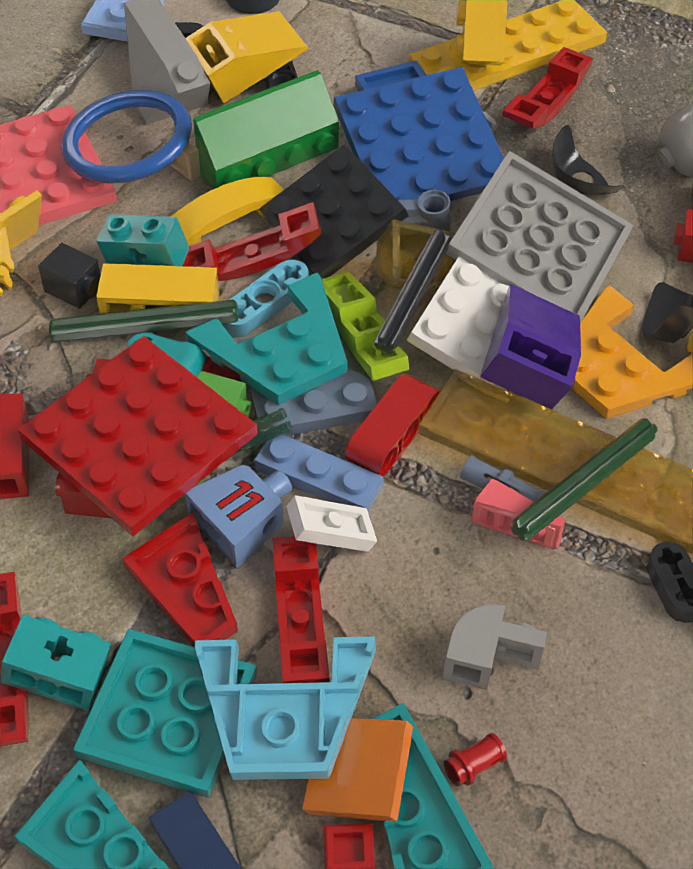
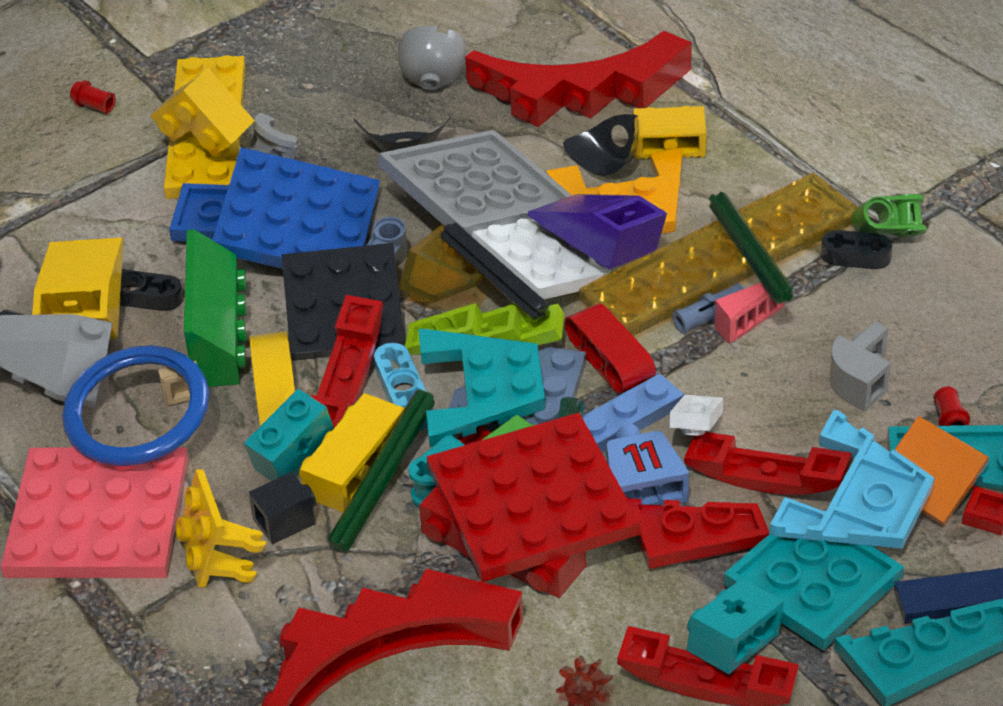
camera: 60 degrees left, 10 degrees down
red slope [502,47,593,129] -> none
none -> light grey piece [247,113,298,159]

